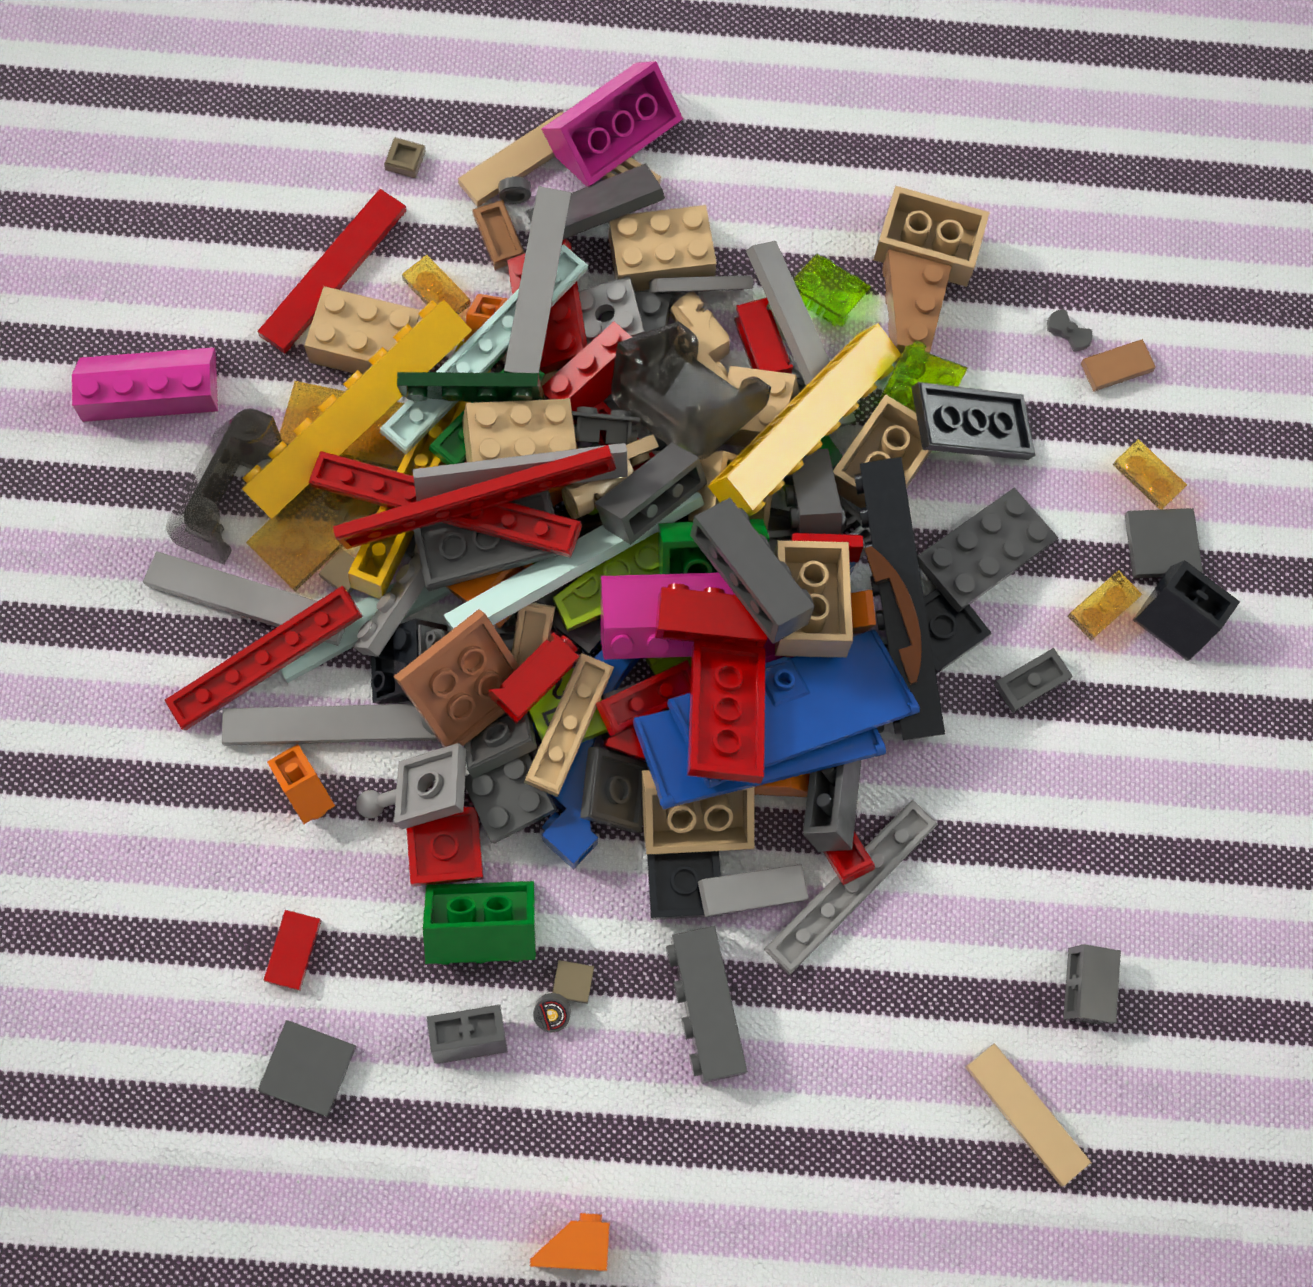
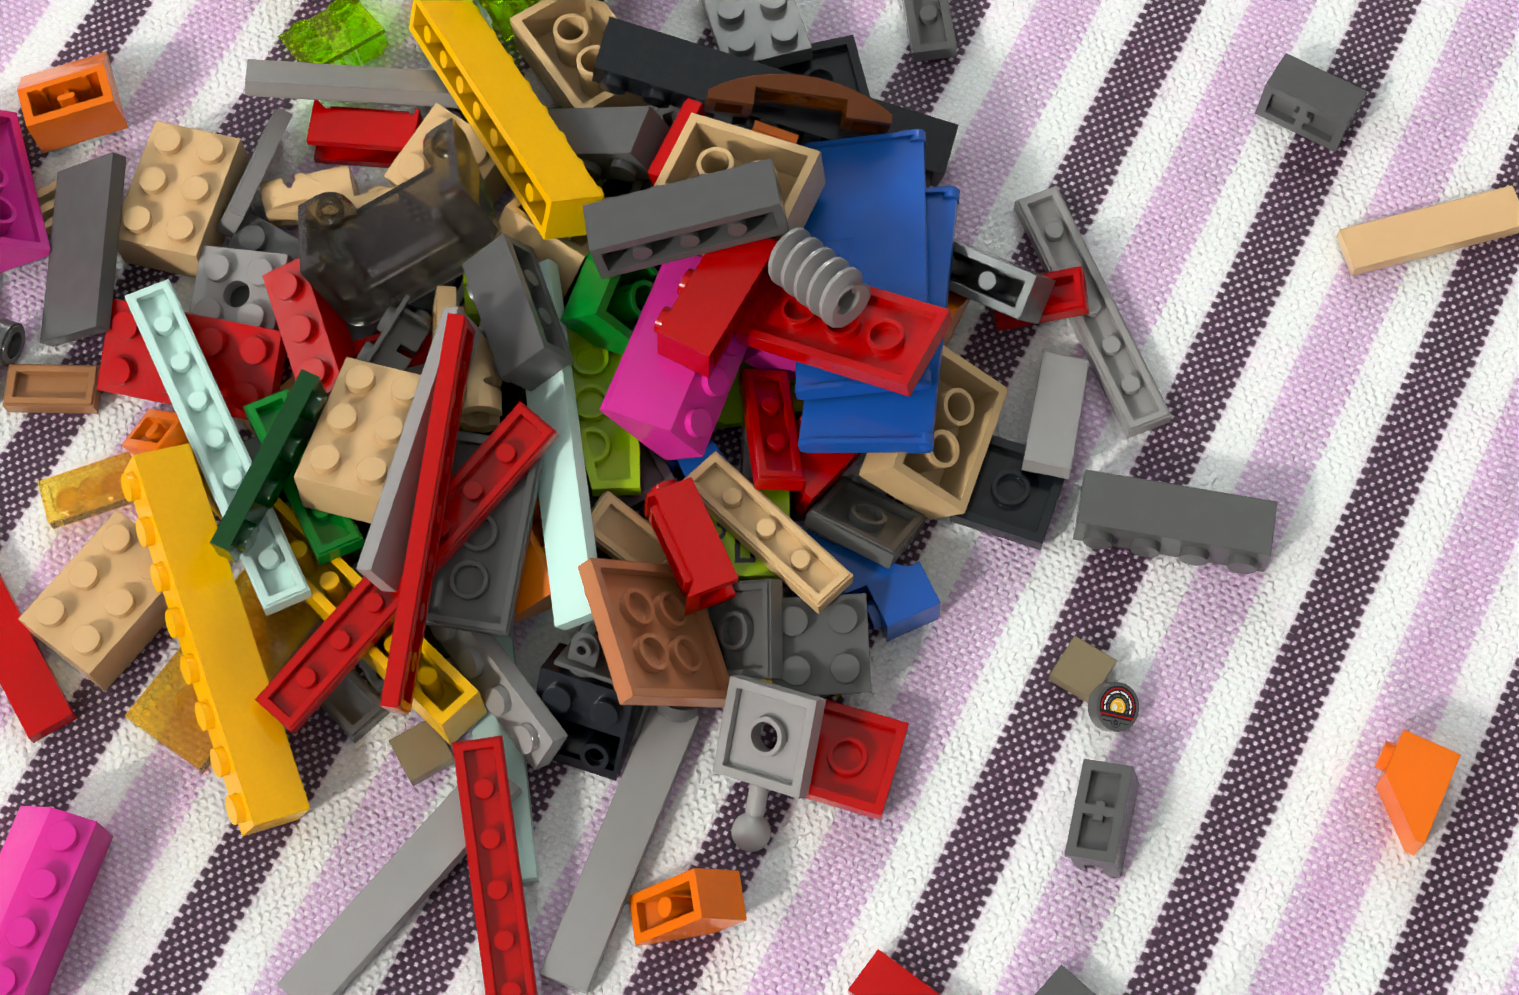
camera: 55 degrees left, 5 degrees down
clear smoke windscreen [166,408,282,565] -> none
clear yellow tile [246,449,380,592] -> none
green slope [423,881,536,965] -> none
light grey tile [504,186,571,374] -> none
none -> orange slope [17,52,128,154]
none -> light grey piece [768,227,871,328]

